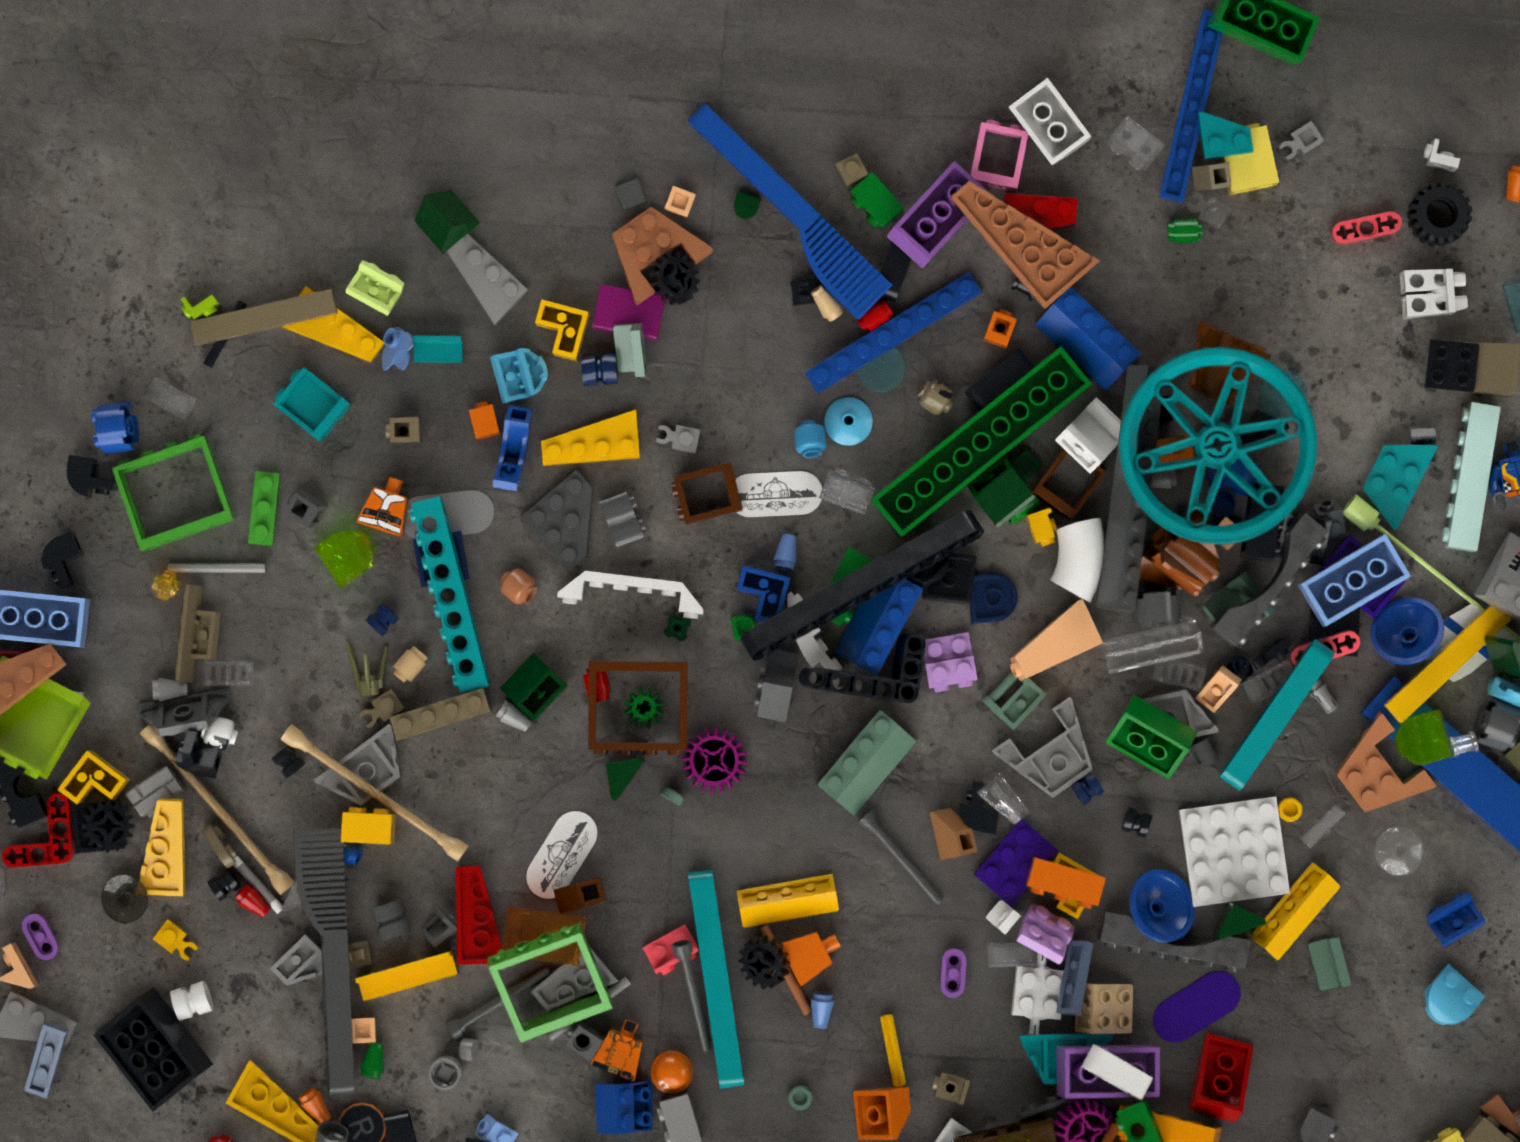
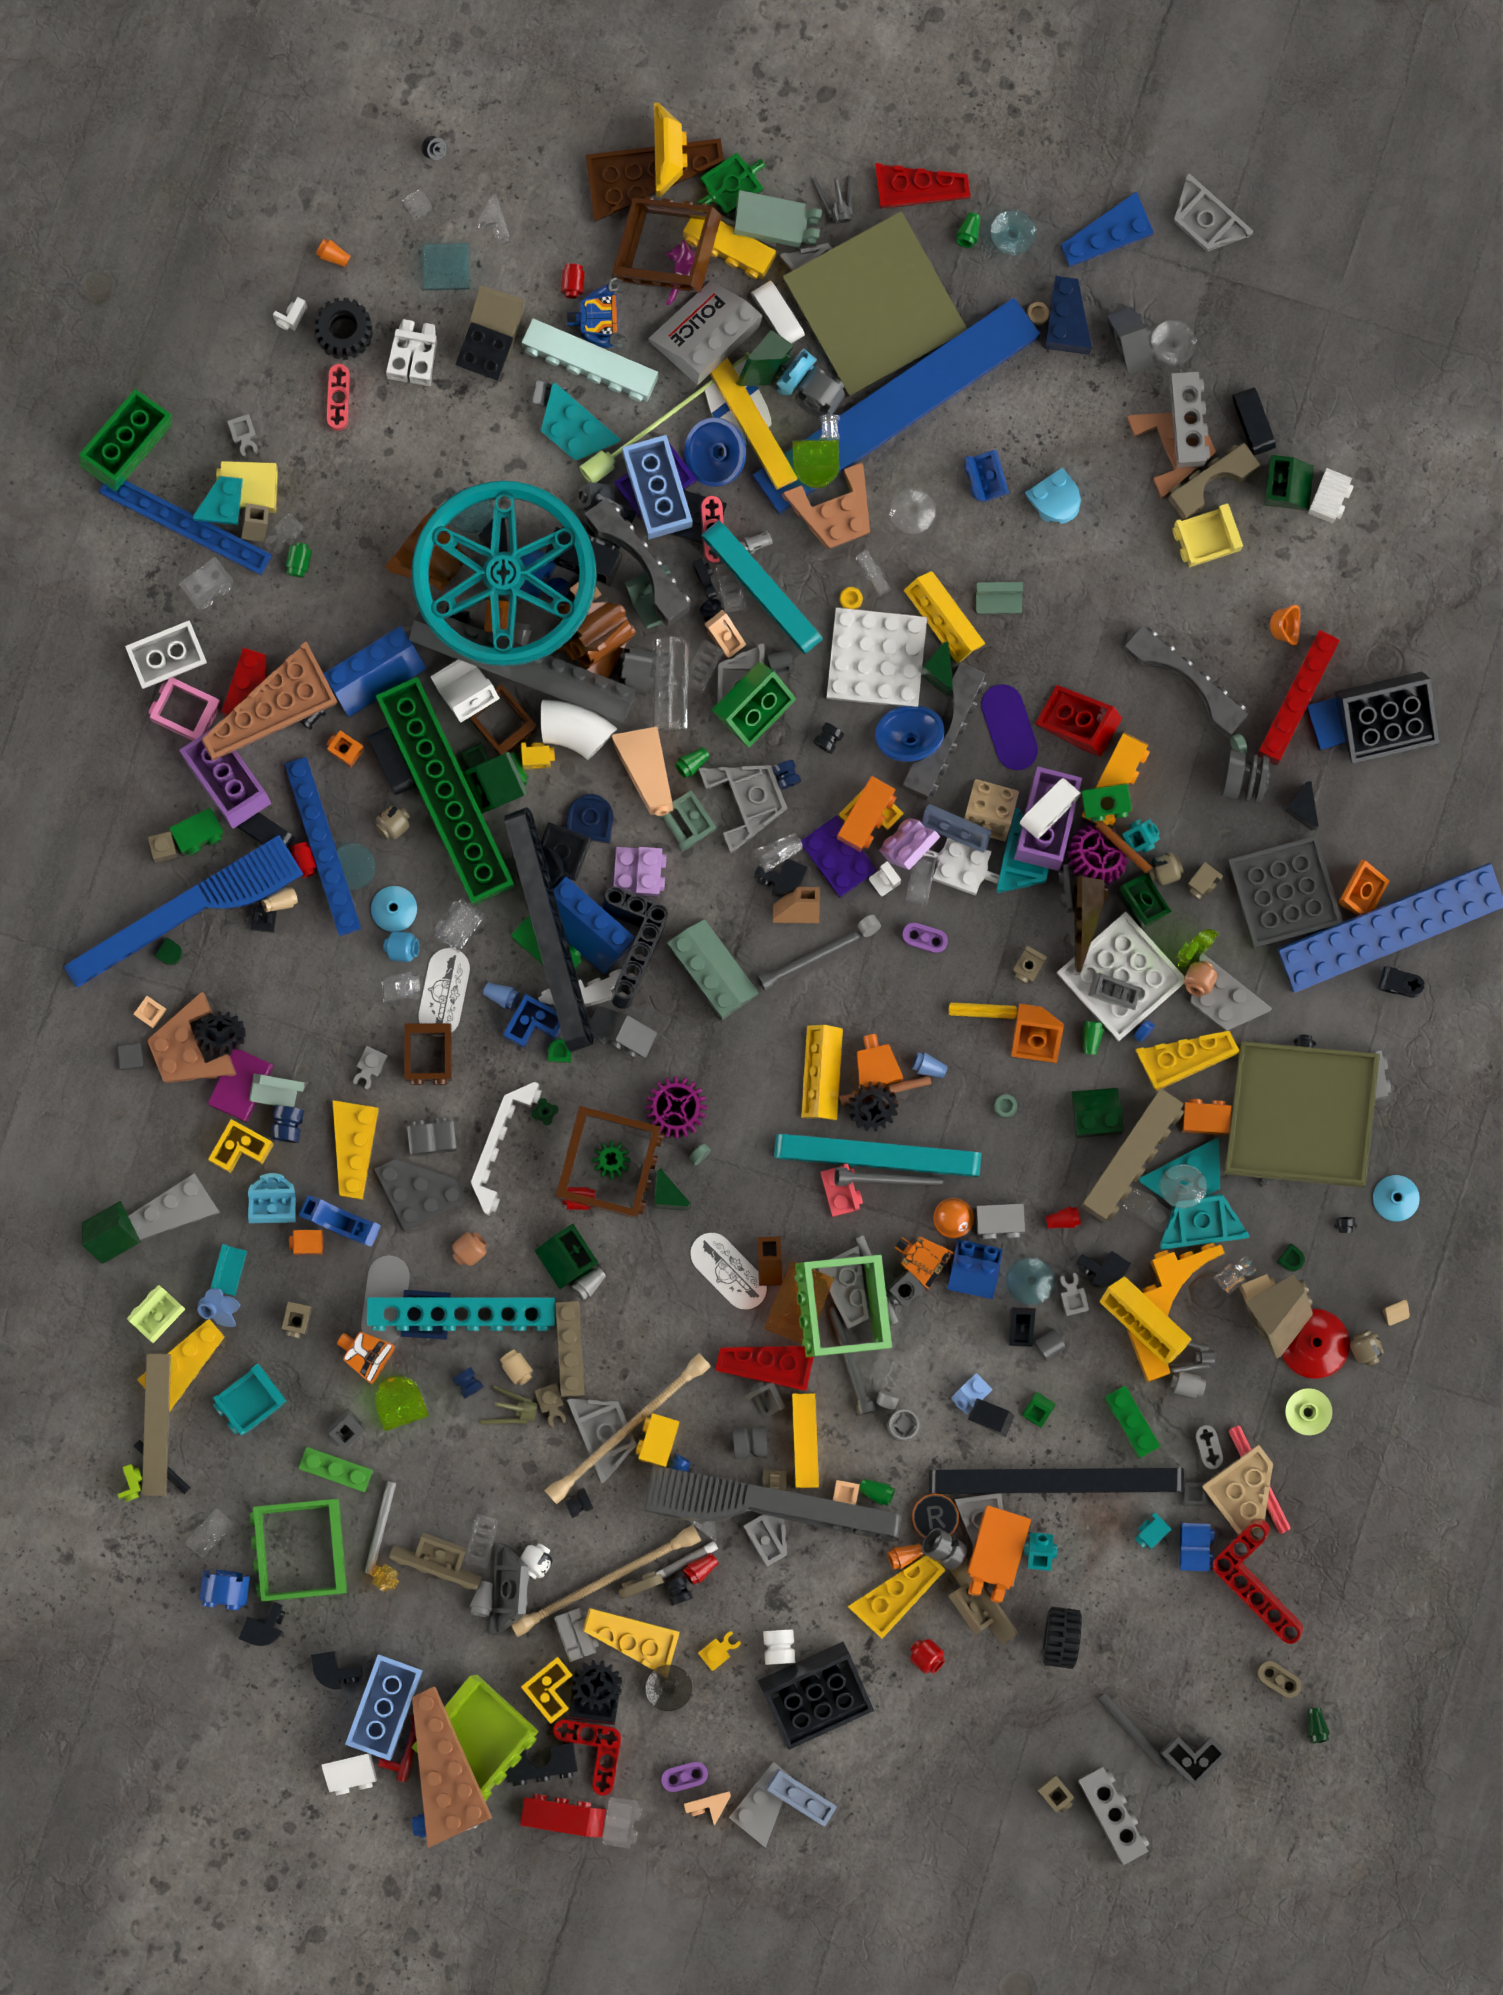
camera: 85 degrees left, 5 degrees down
black brick [175,730,222,779] -> none
none -> clear slope [381,972,421,1002]
none -> green cone [675,747,710,778]
none -> light grey piece [857,915,881,937]

